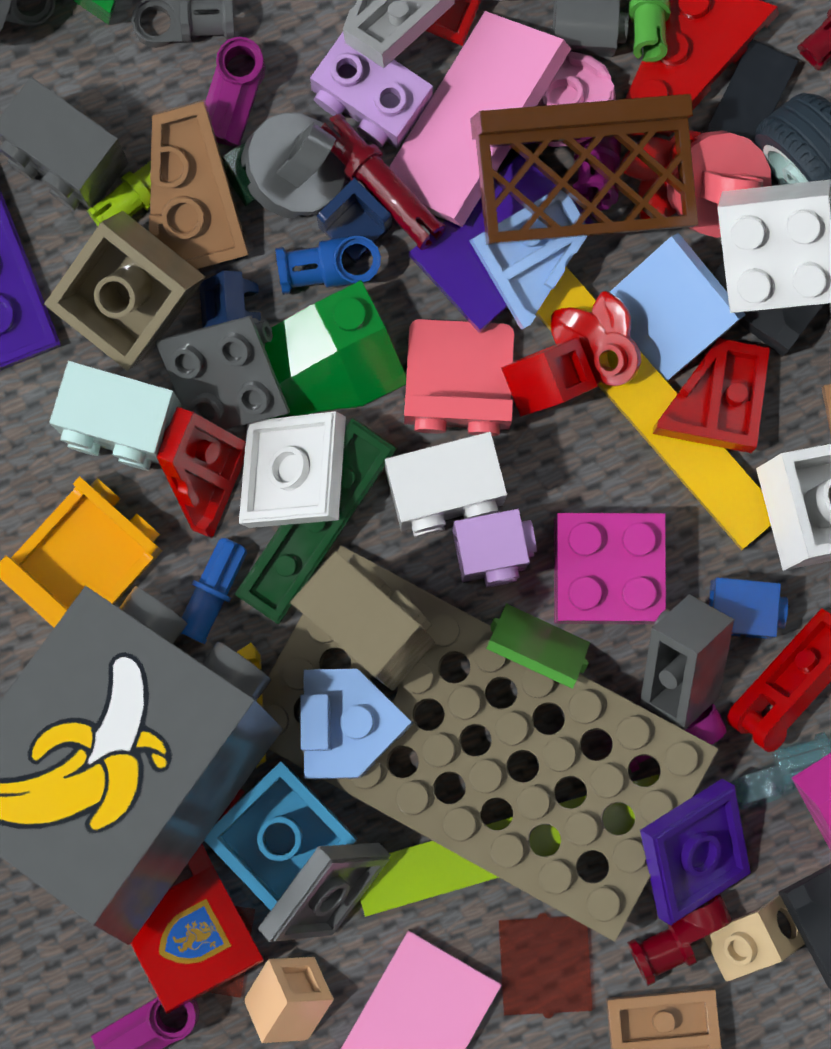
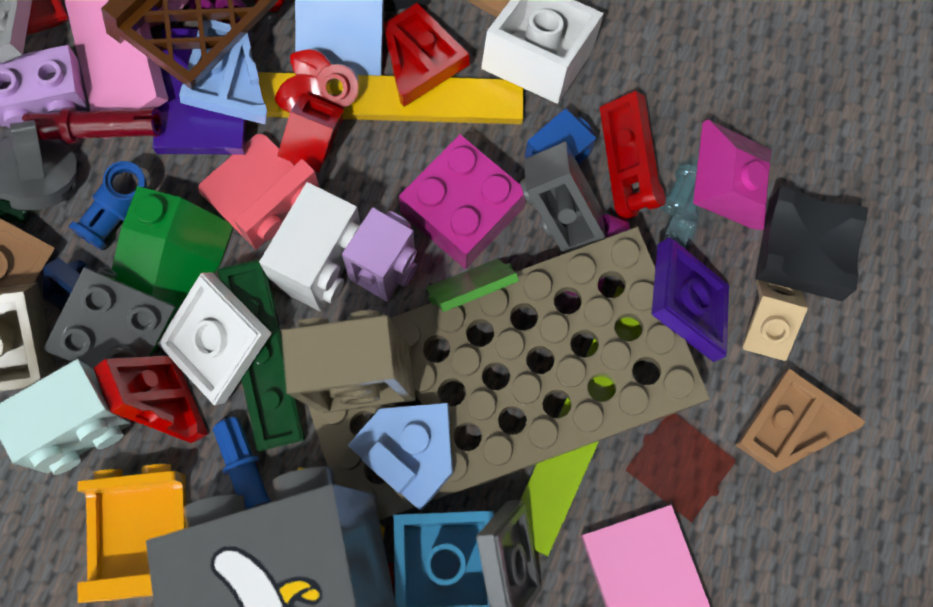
camera: 50 degrees left, 10 degrees down
dark blue panel [317,178,392,264] -> none
dark red connector [627,895,732,986] -> none

